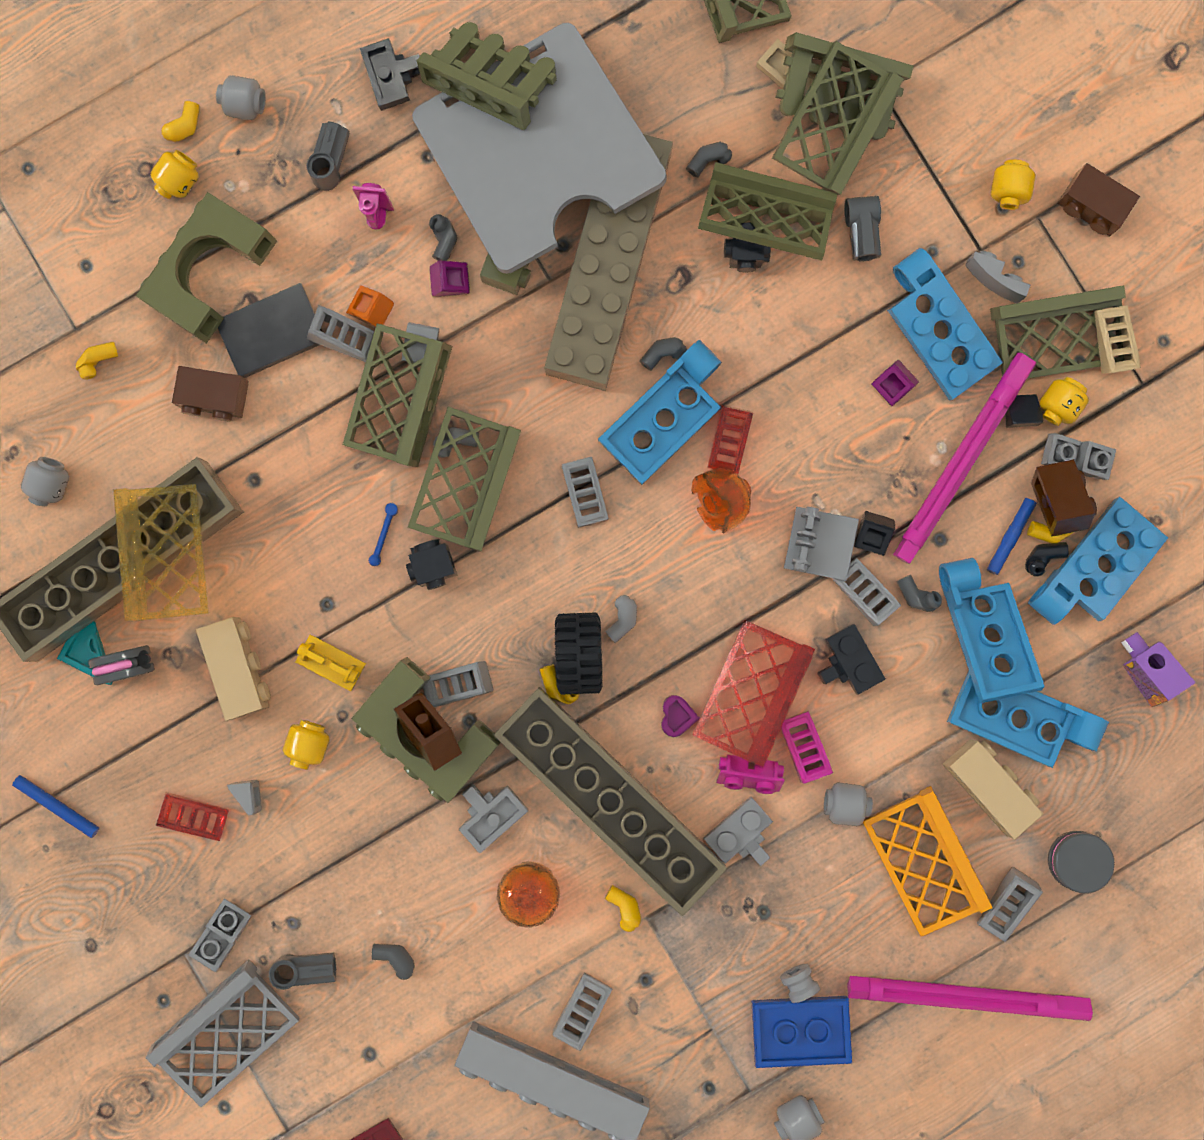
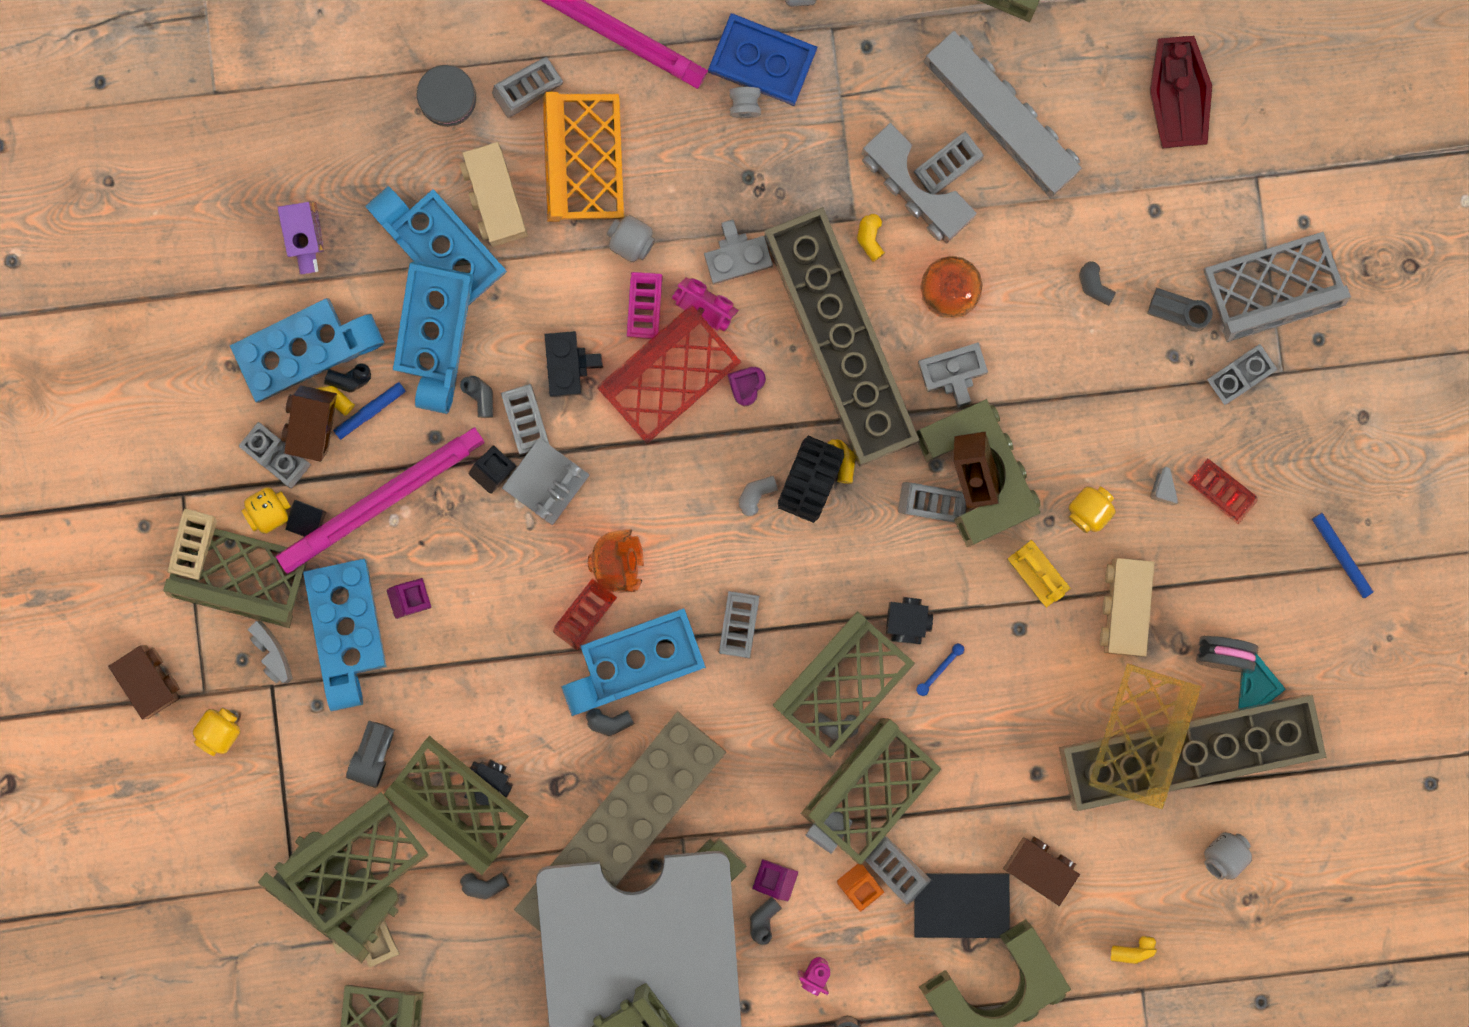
camera: 160 degrees left, 0 degrees up
none -> light grey arch [862,122,977,243]

